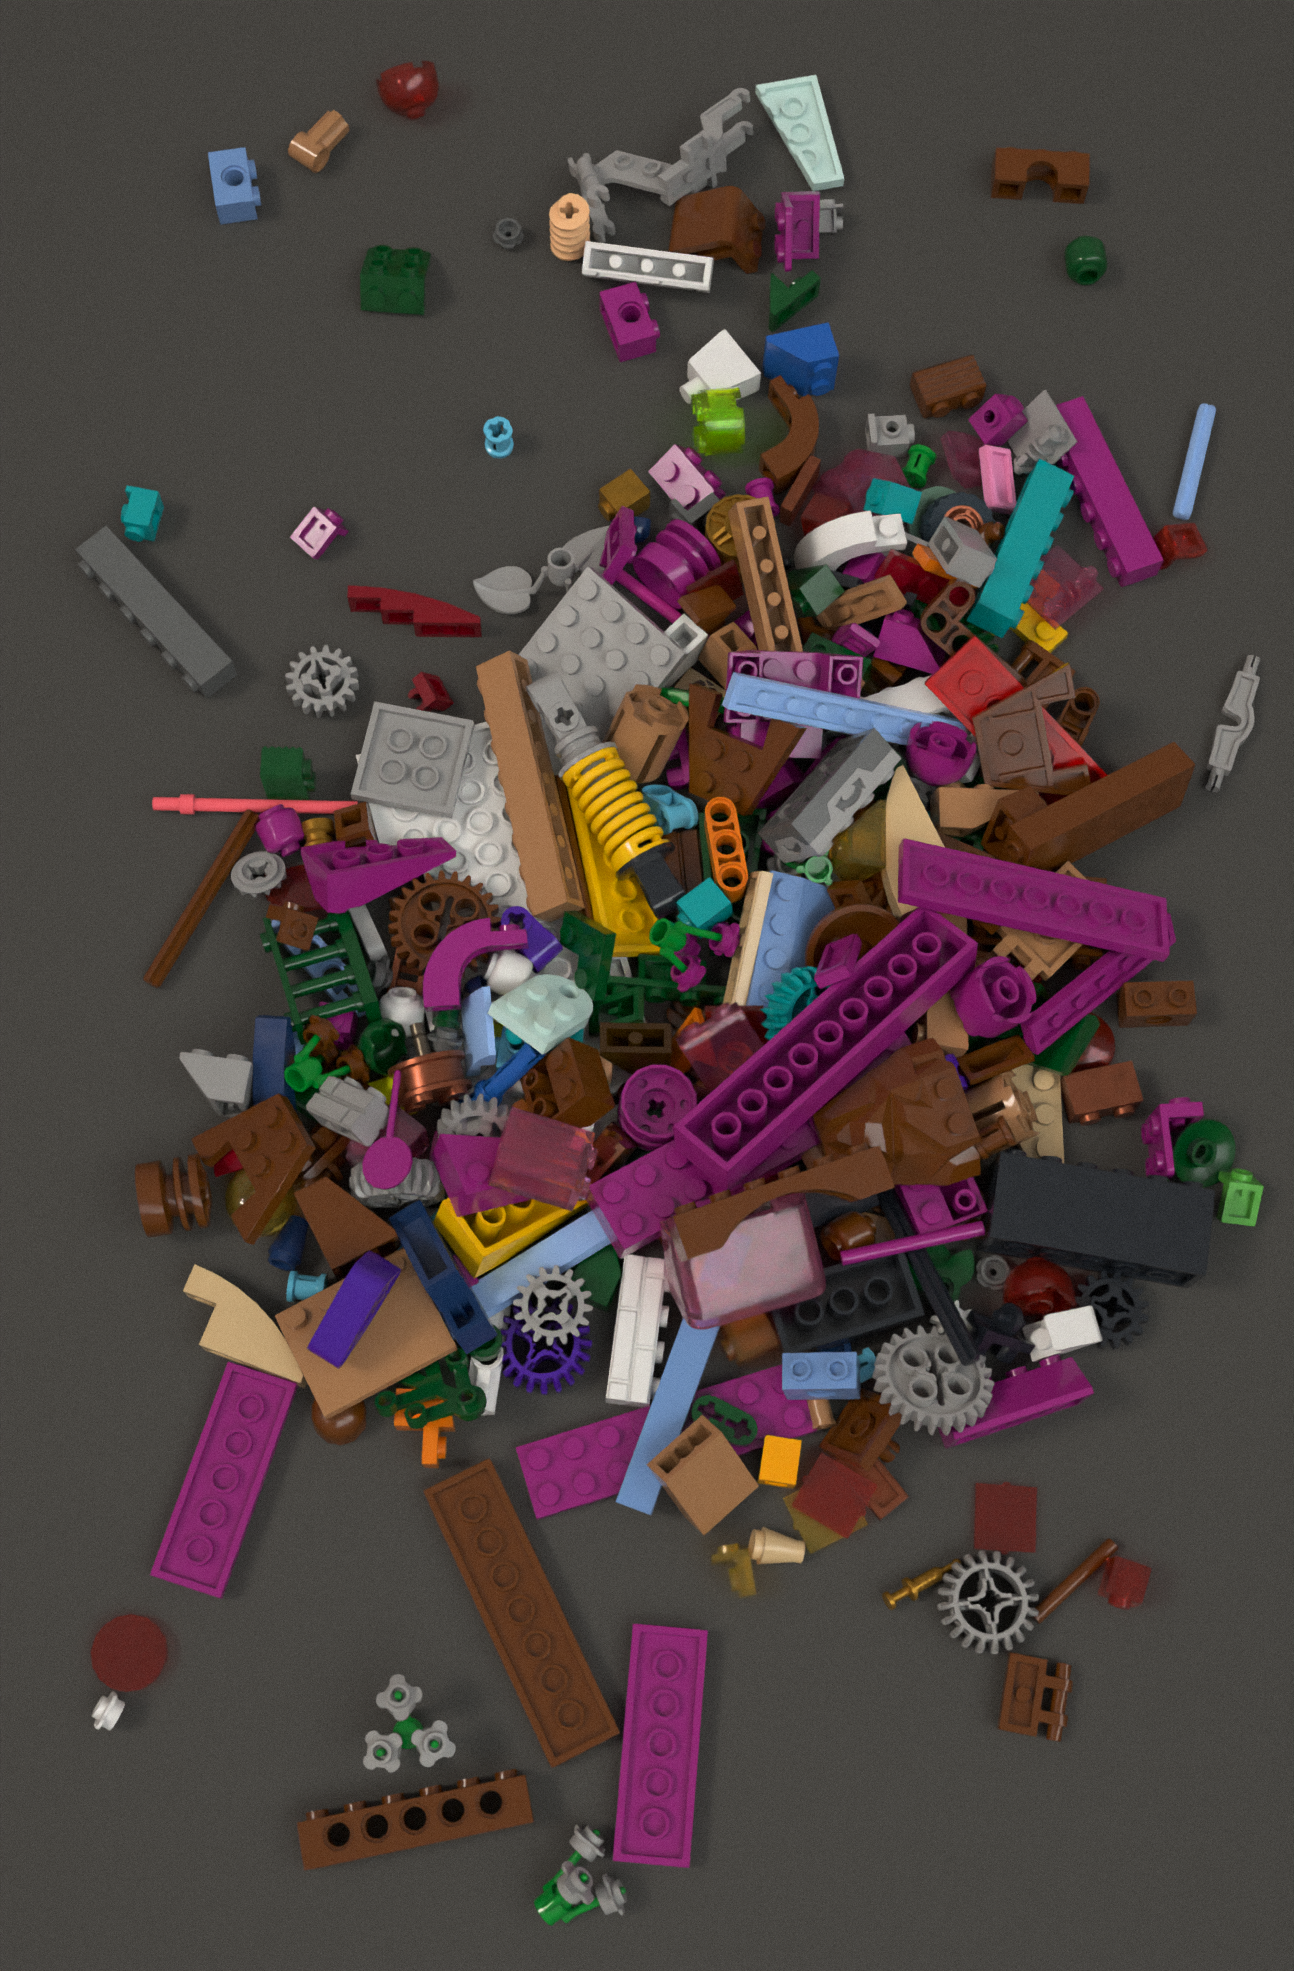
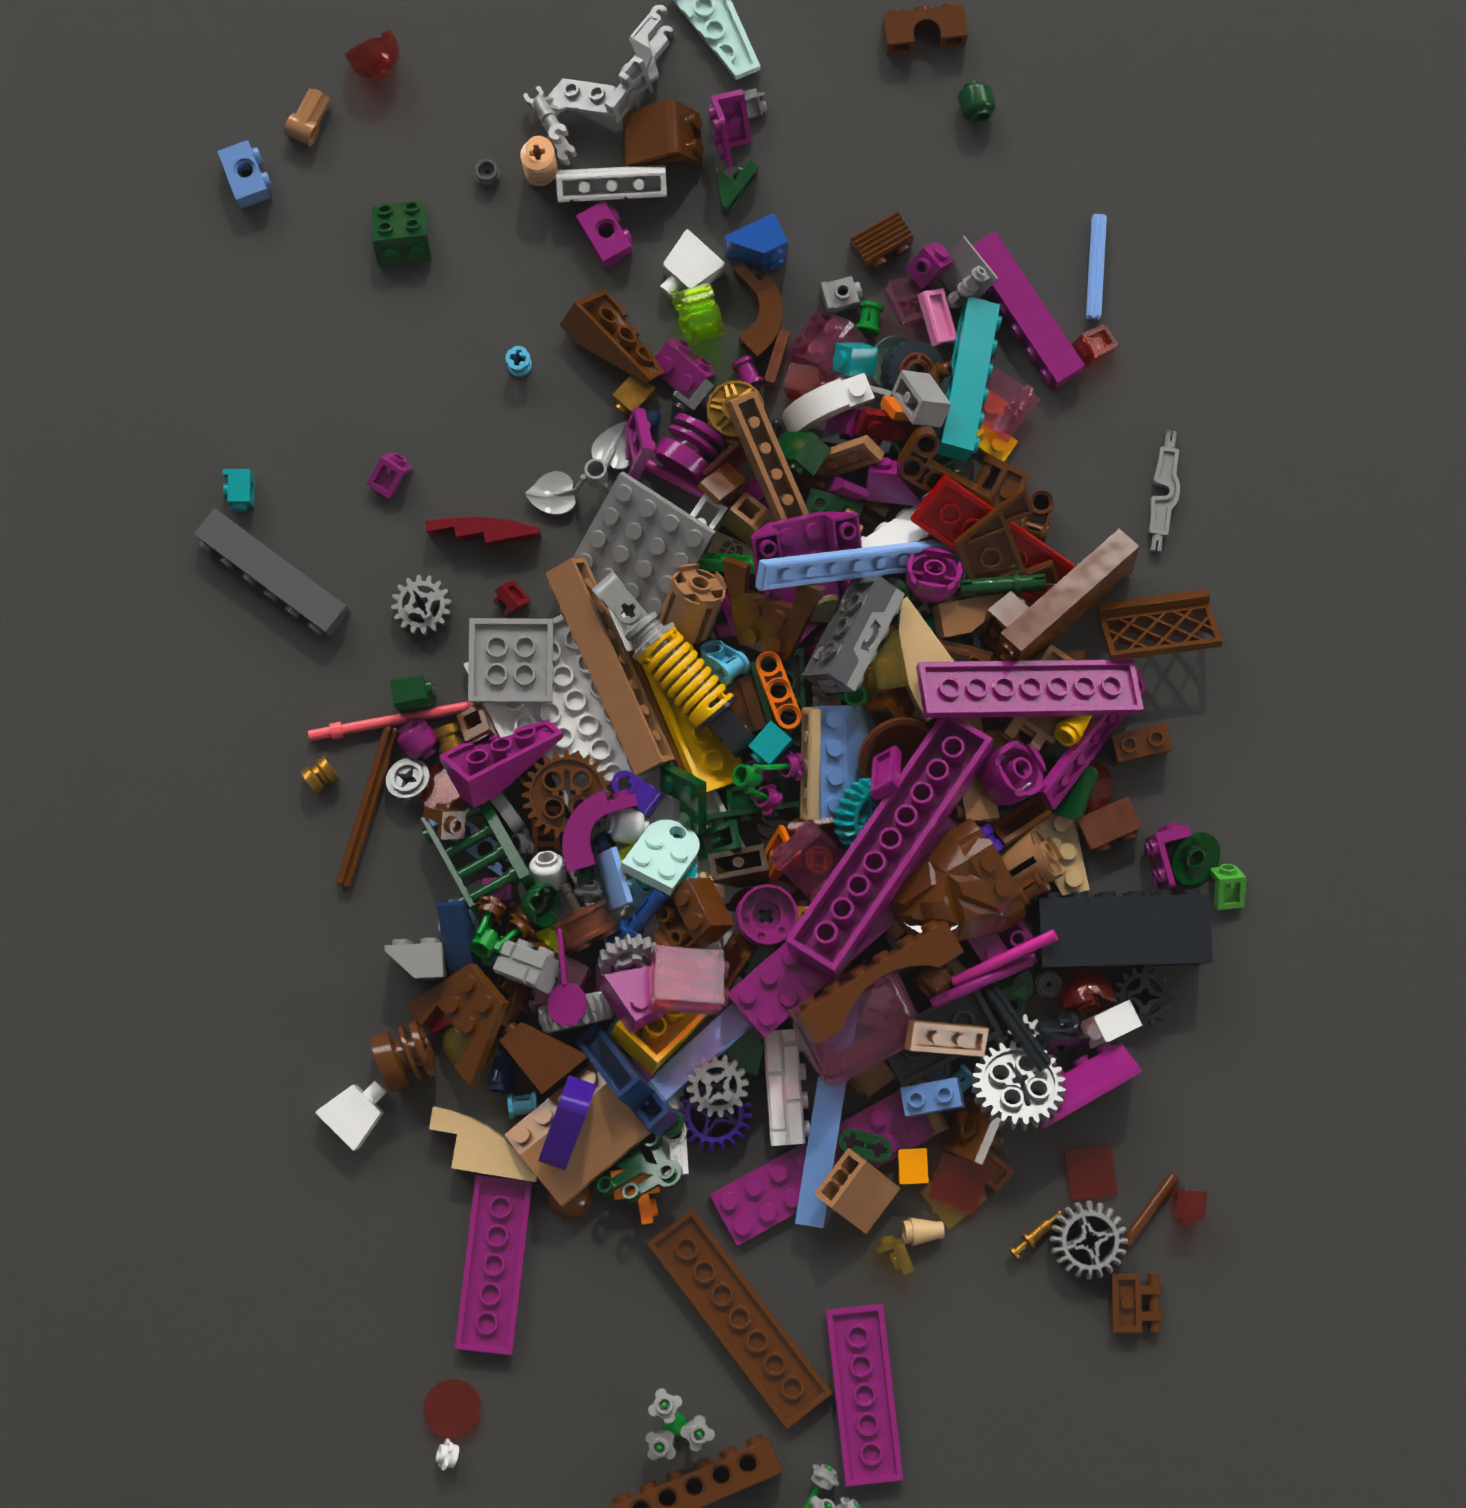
camera: 10 degrees left, 10 degrees up
none -> pearl gold wheel [300,756,340,794]
none -> white torso [315,1081,387,1151]
none -> reddish brown wedge [559,289,665,383]
none -> olive tile [810,595,839,623]
none -> medium nougat plate [905,1020,989,1057]
none -> dark pink bar [951,930,1058,987]
none -> dark green pin [960,573,1046,597]
none -> yellow cone [1055,716,1092,747]
none -> reddish brown fence [1097,589,1223,661]

